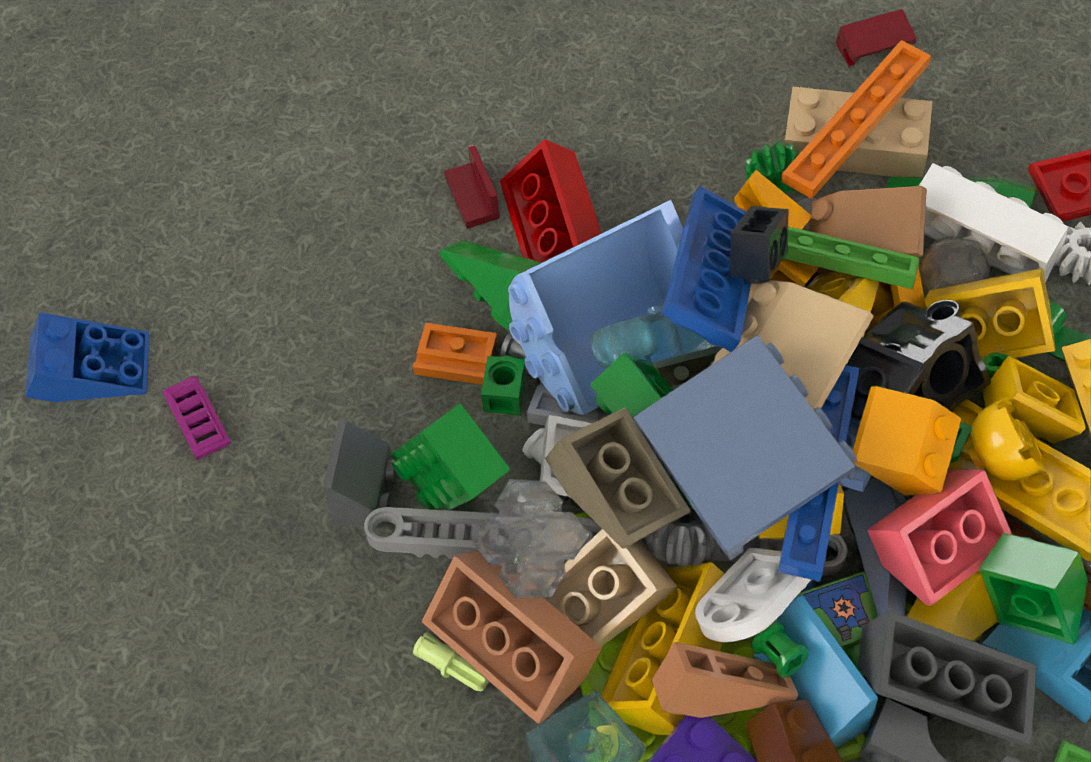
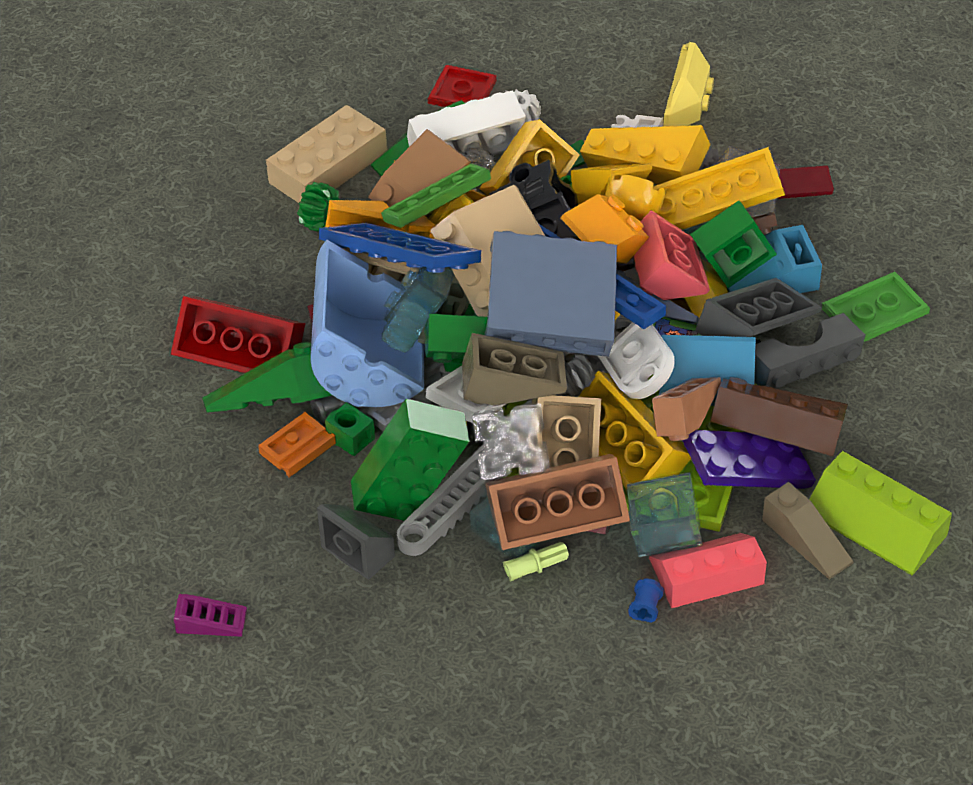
camera: 60 degrees left, 10 degrees down
blue slope [25,312,149,402] -> none
dark red panel [444,144,500,229] -> none
black brick [730,206,789,283] -> none
green bush [751,620,809,678] -> none
orange plate [782,40,931,199] -> none
dark red hinge [835,9,917,67] -> none

